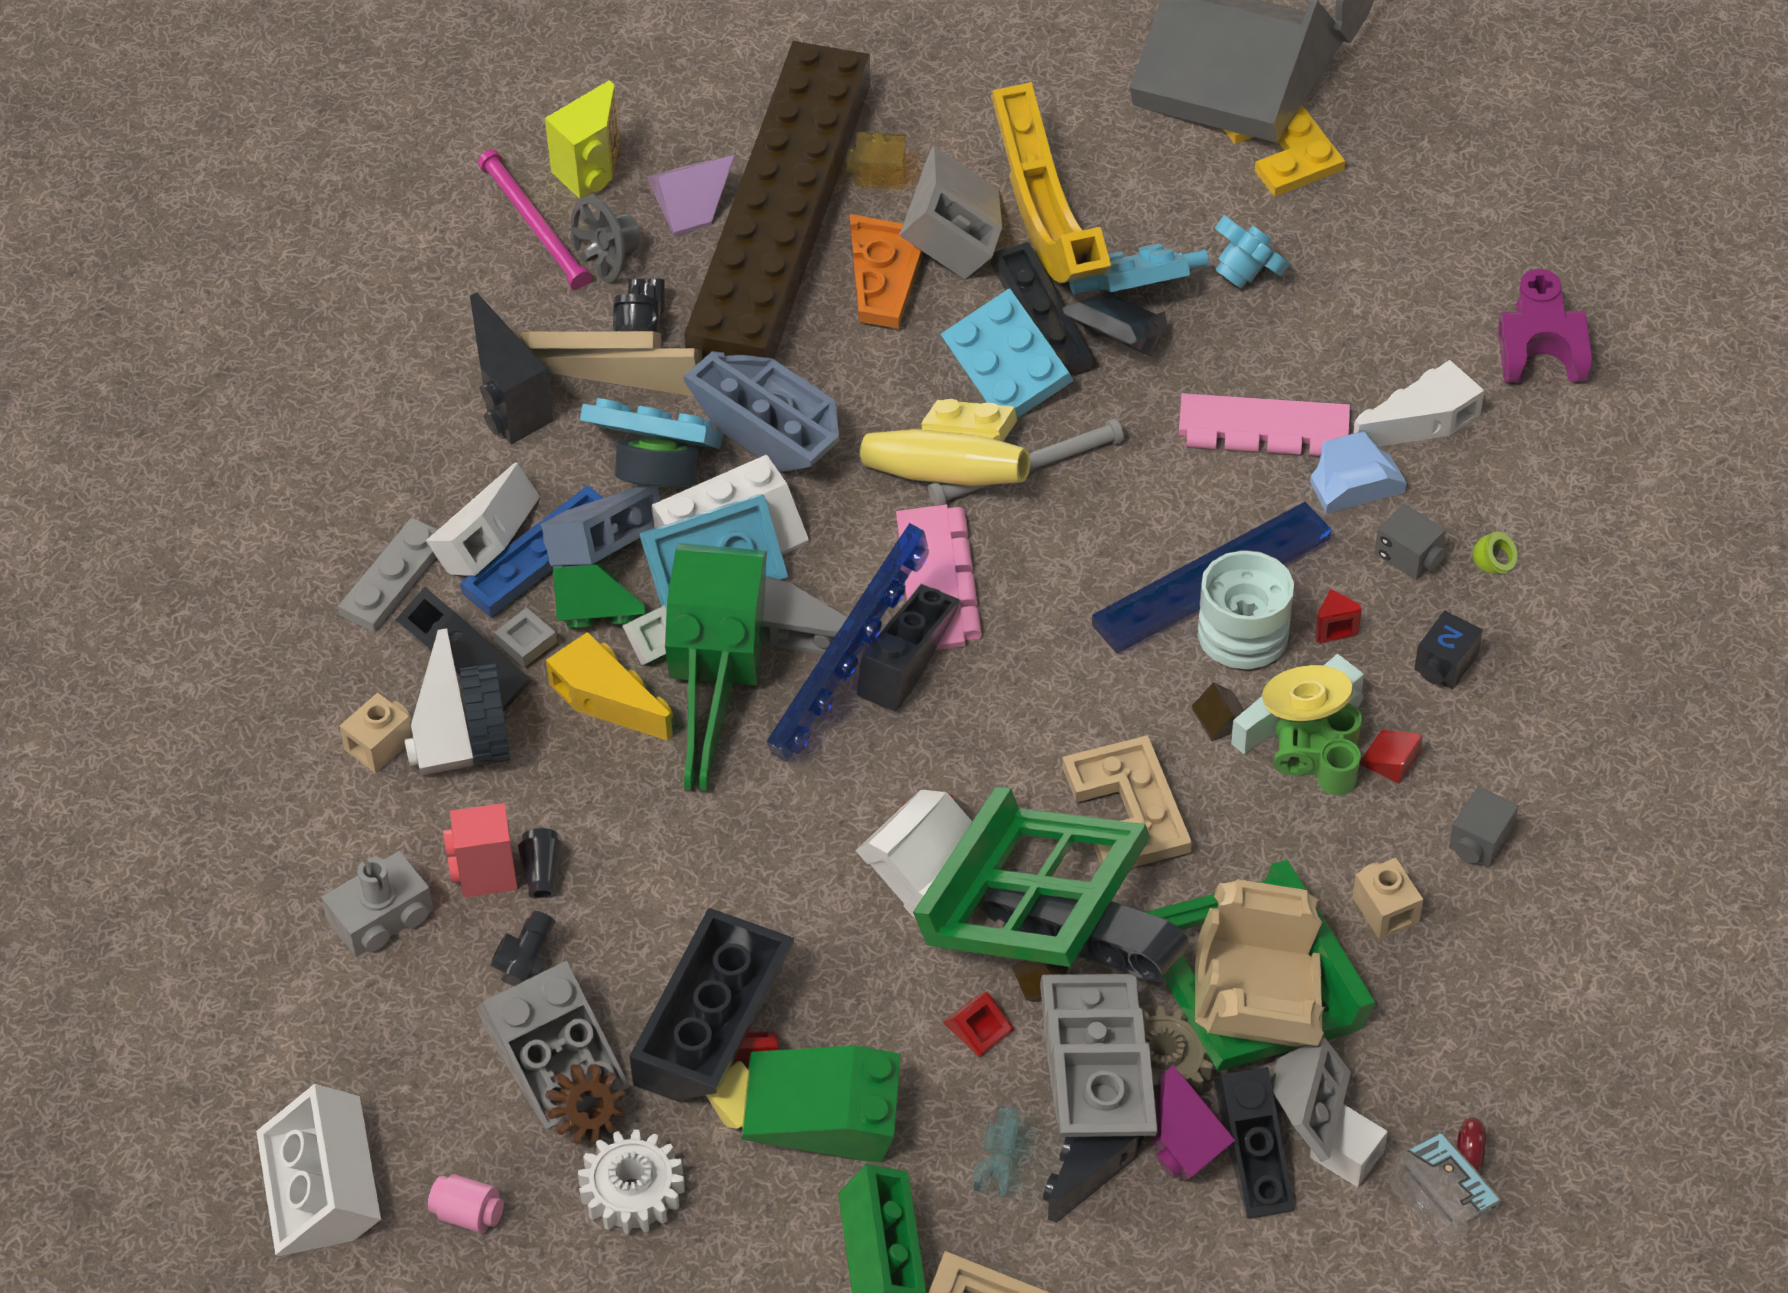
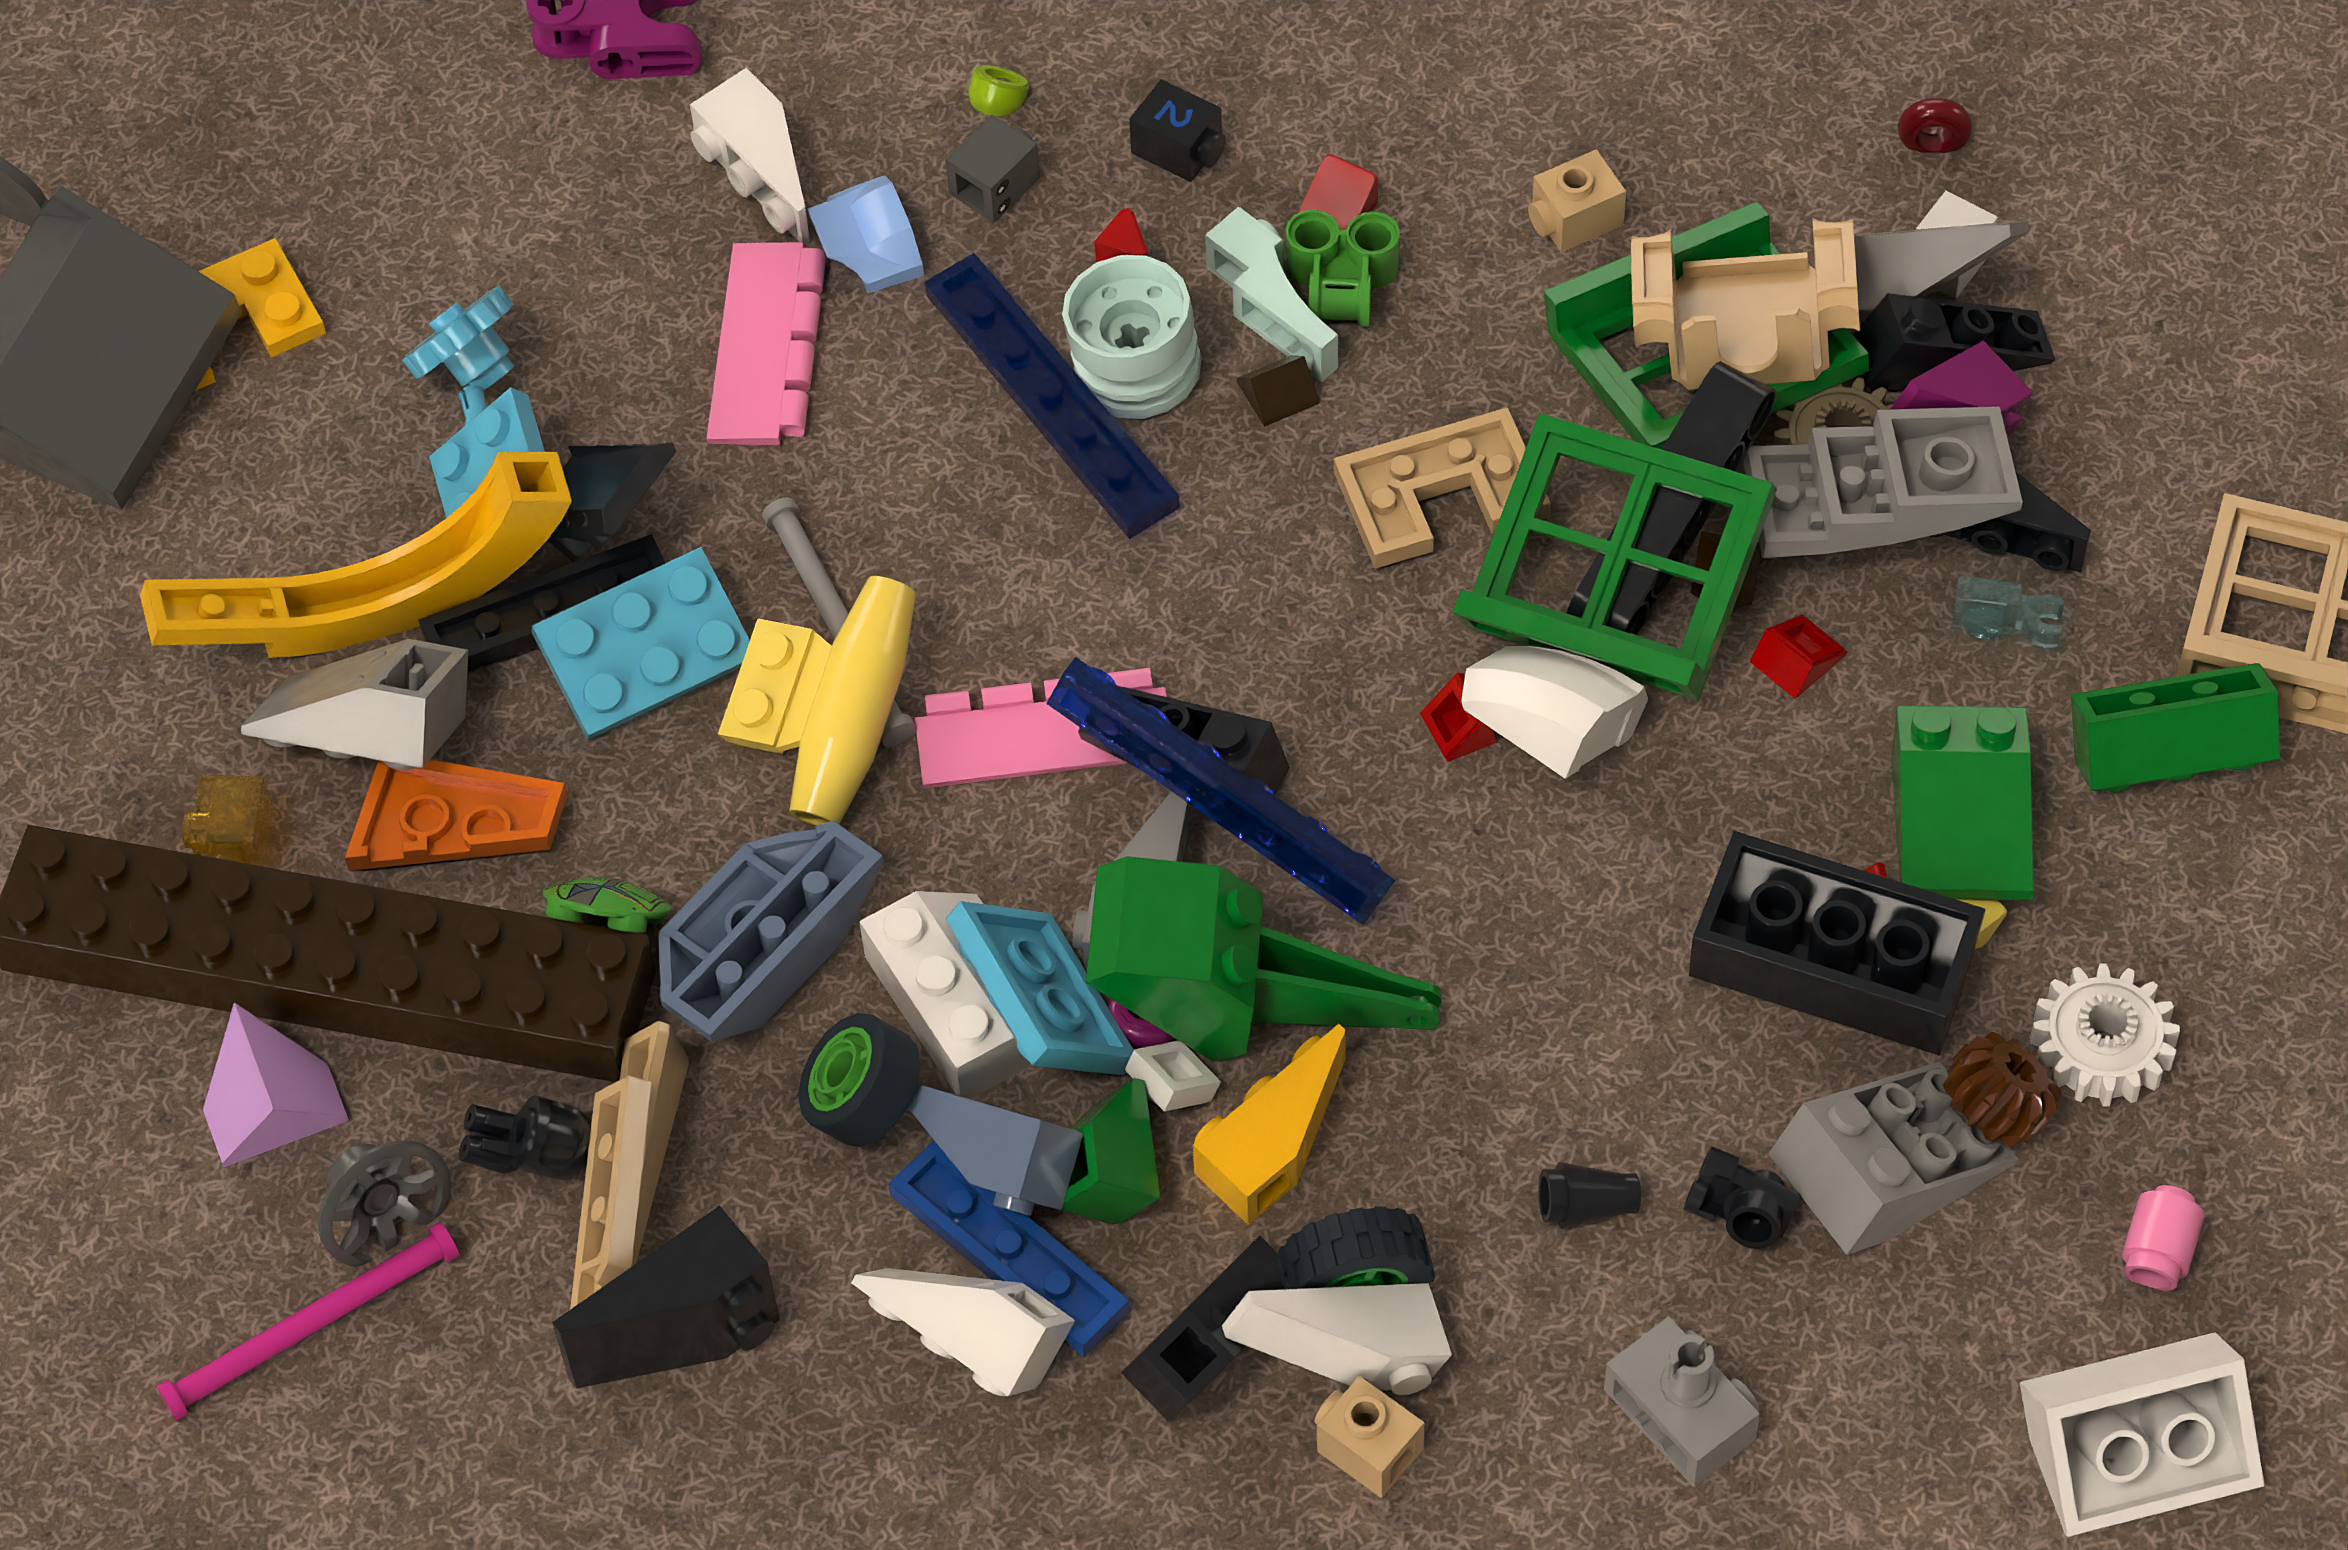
camera: 90 degrees left, 5 degrees up
light grey plate [337,517,437,632] -> none
coral brick [443,803,518,898] -> none
light grey plate [494,607,557,668] -> none
neon yellow slope [545,80,620,199] -> none
medium azure plate [580,398,723,449] -> none
light yellow dish [1262,665,1353,721] -> none
clear panel [1386,1132,1501,1252] -> none
dark grey brick [1449,786,1519,868] -> none
none -> bright green dish [542,877,672,932]

